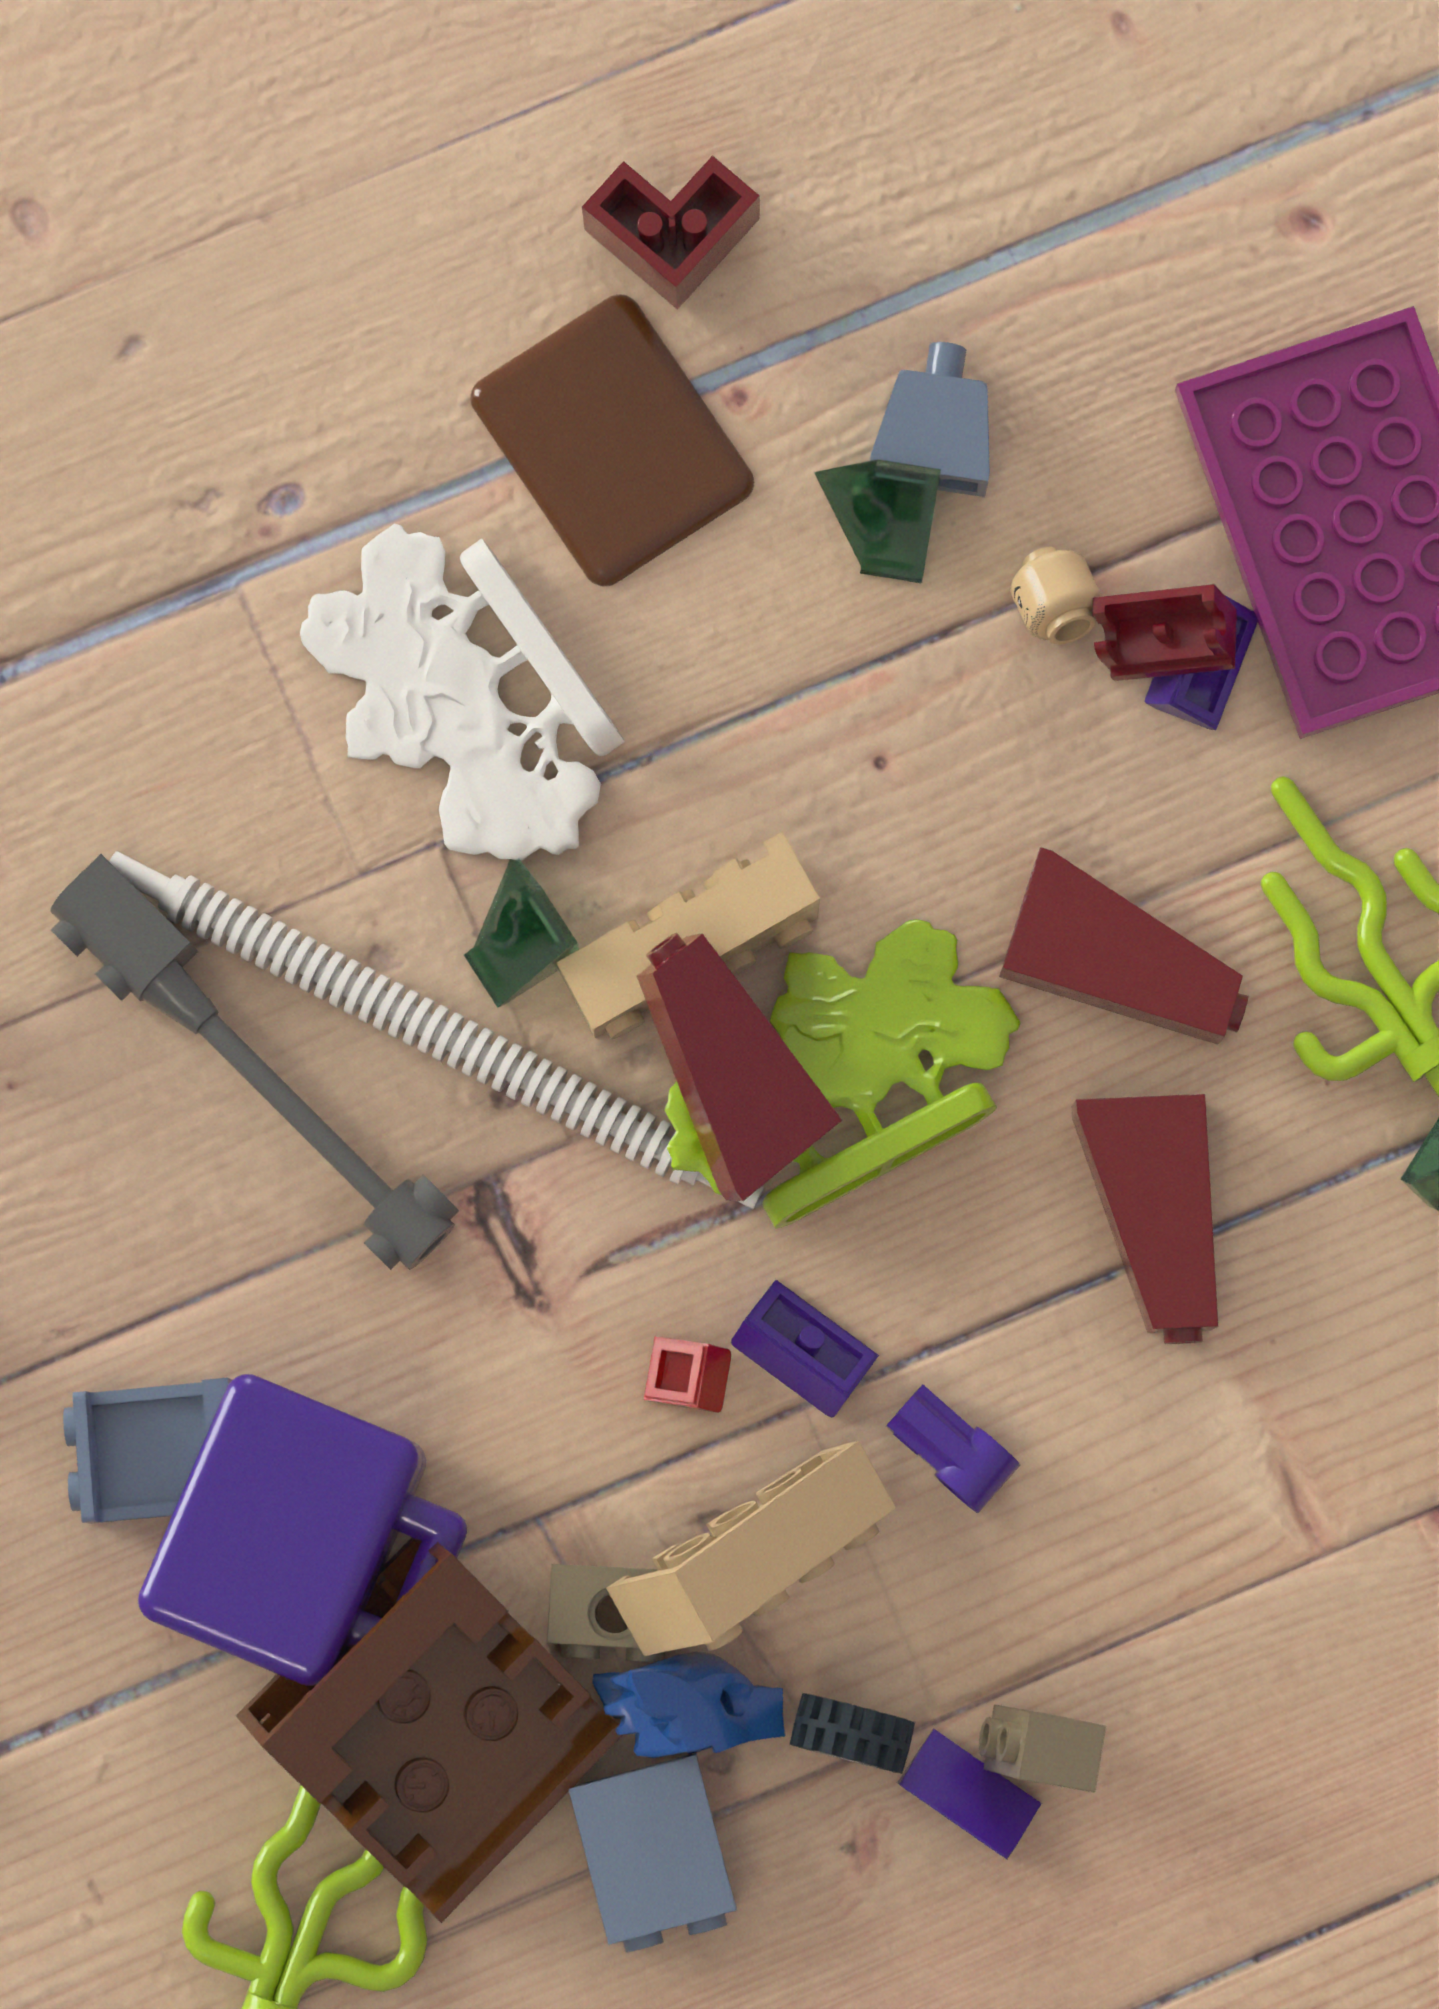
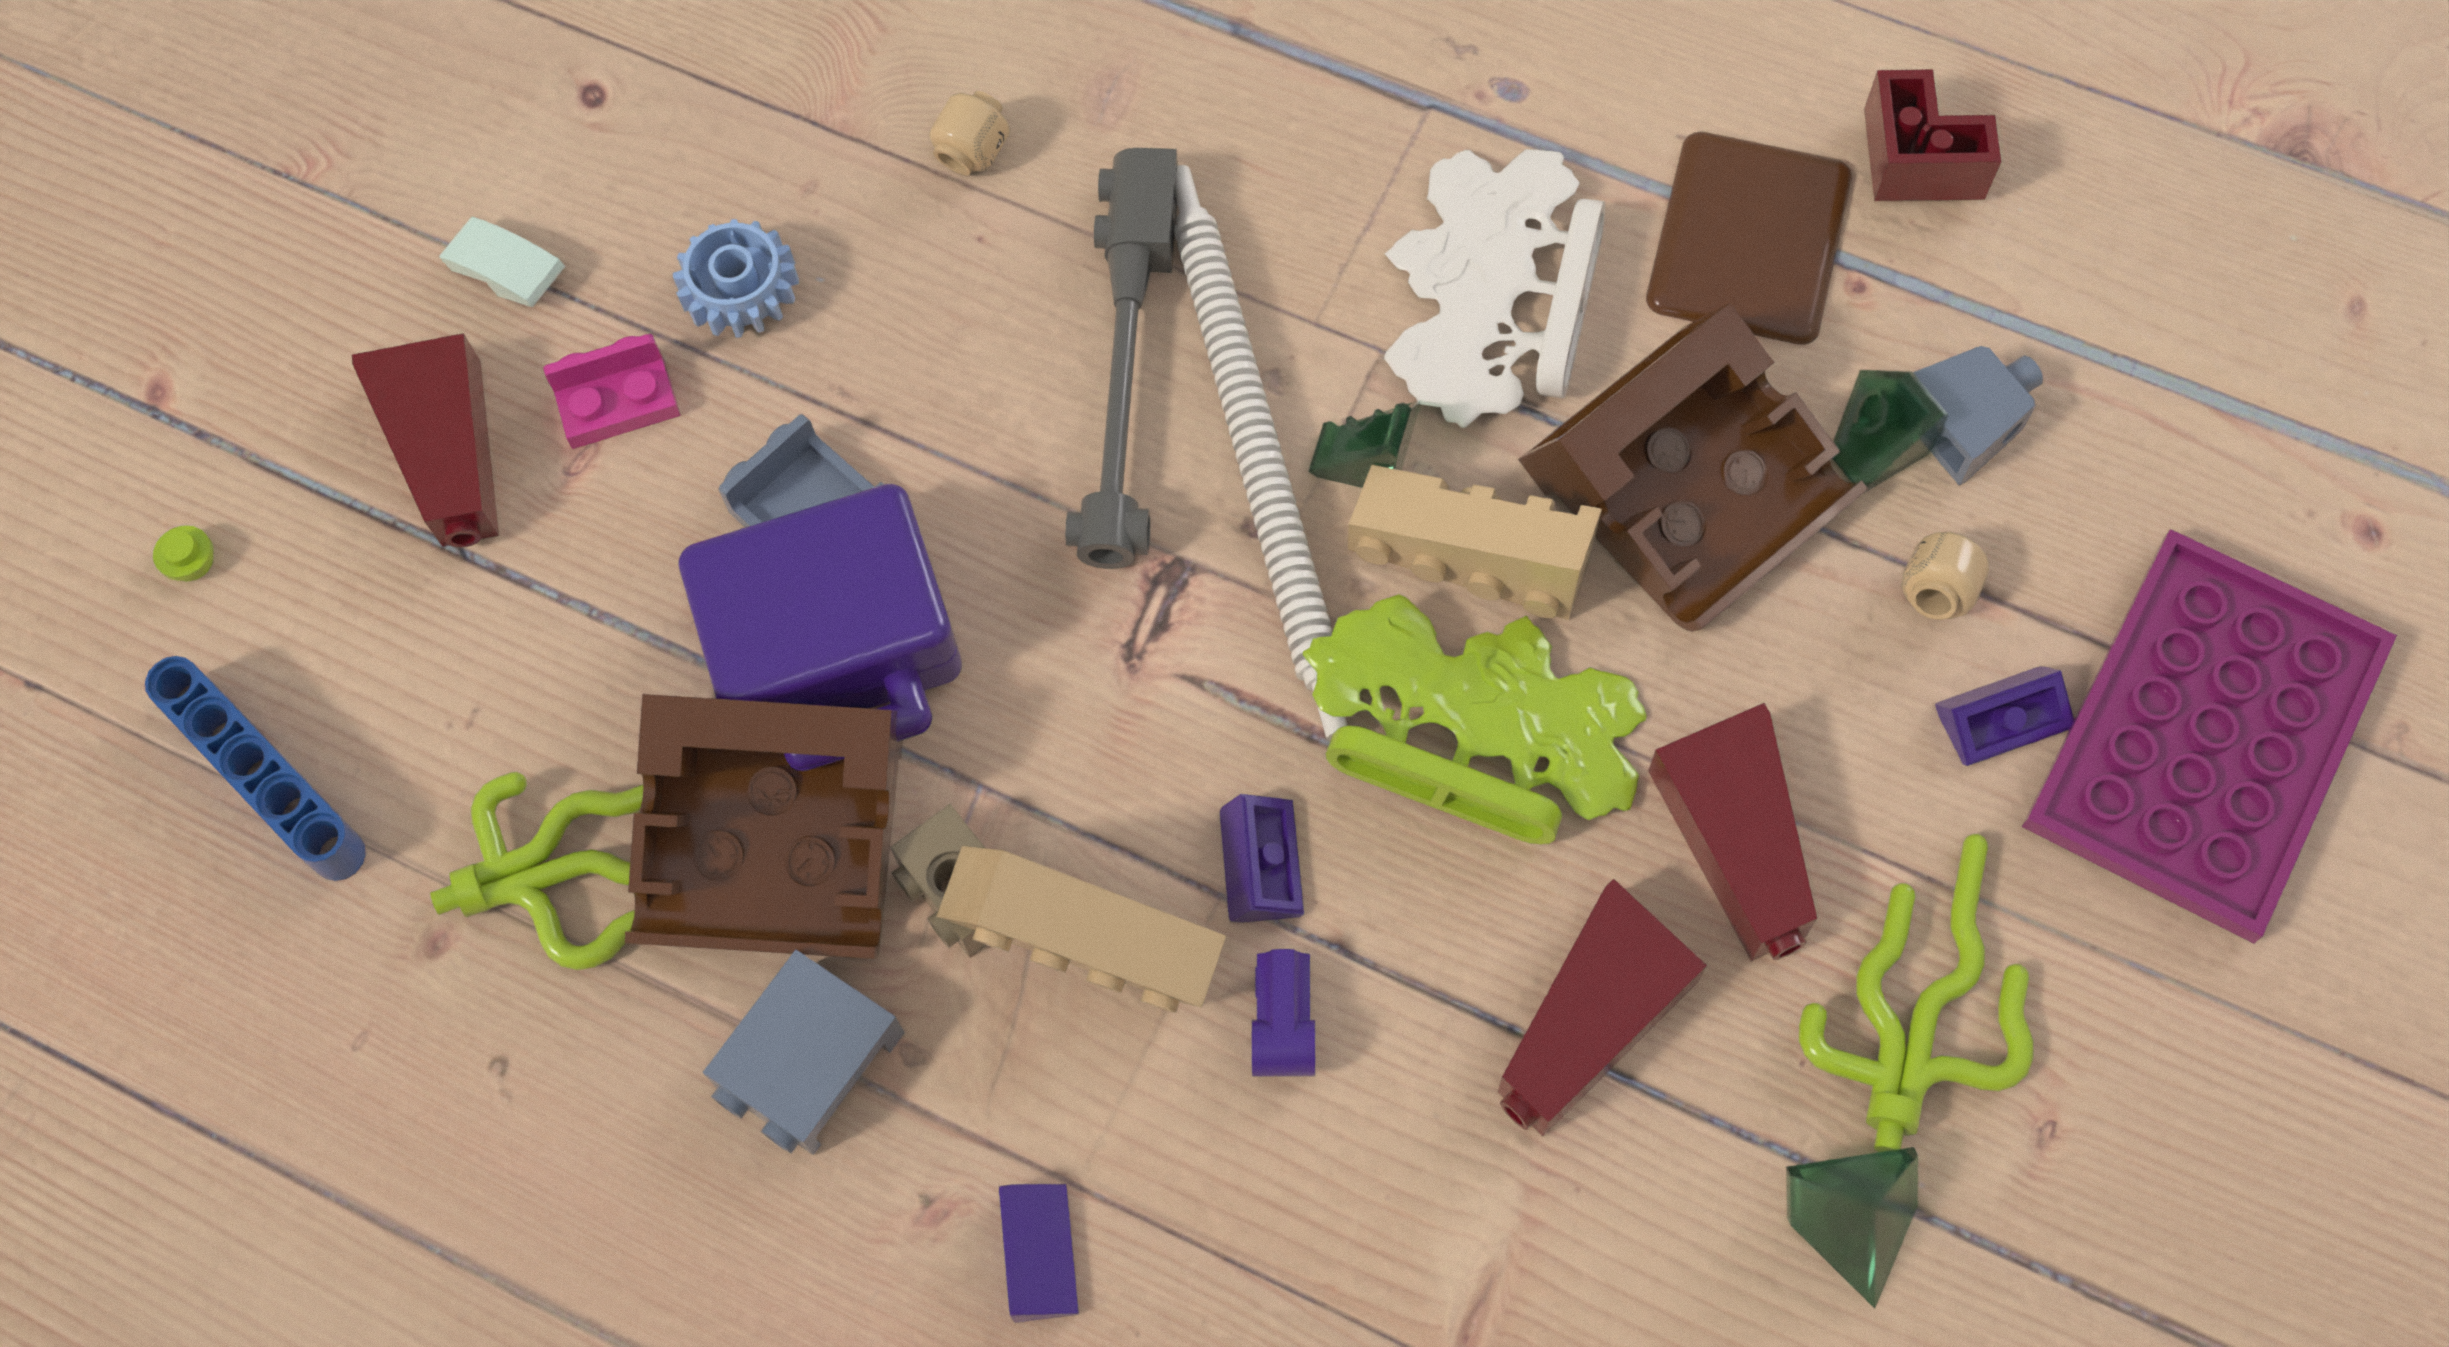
camera: 50 degrees right, 15 degrees down
blue piece [592,1651,786,1758] -> none
dark red slope [637,933,842,1201] -> none
red slope [643,1336,731,1413] -> none
black wheel [789,1693,915,1774] -> none
dark tan brick [979,1704,1106,1793] -> none
dark red hinge [1092,584,1237,681] -> none
none -> reddish brown panel [1518,303,1868,632]

